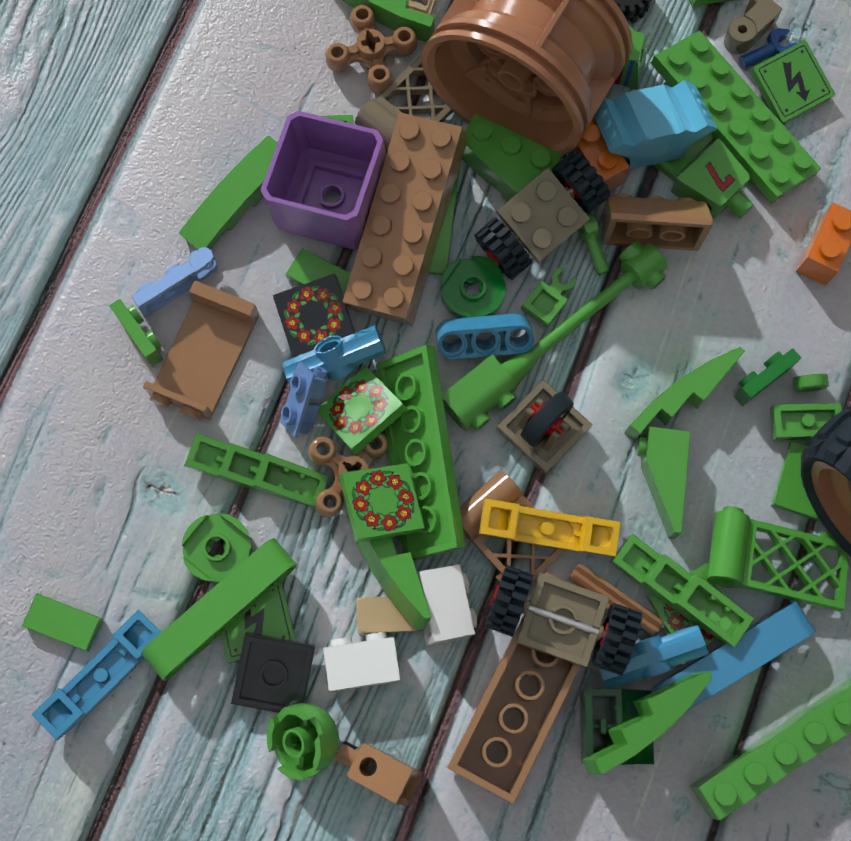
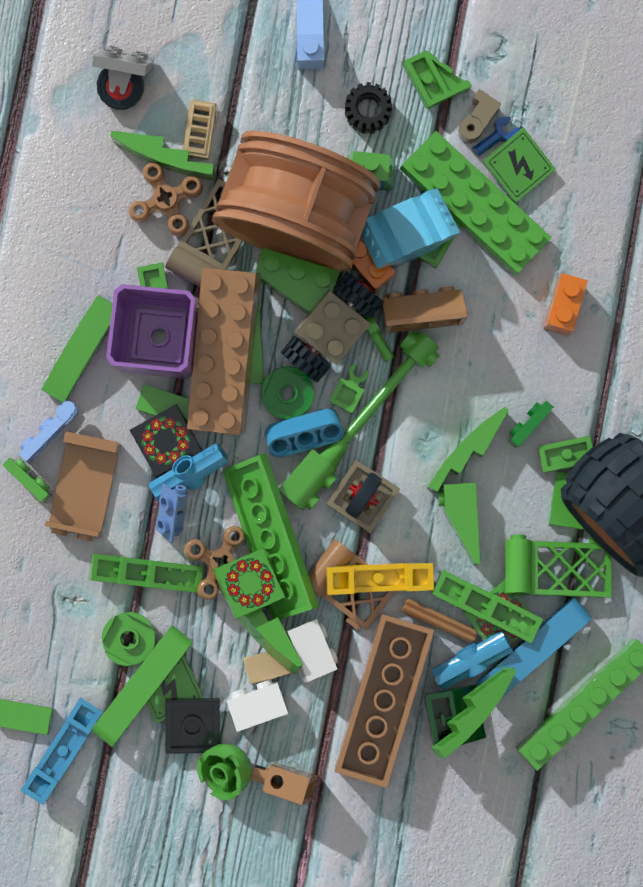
camera: 15 degrees left, 10 degrees up
tile [318,366,407,454] -> none
plate [485,565,643,676] -> none
bright green torso [671,138,754,219] -> none
bright green tile [793,374,829,392] -> none

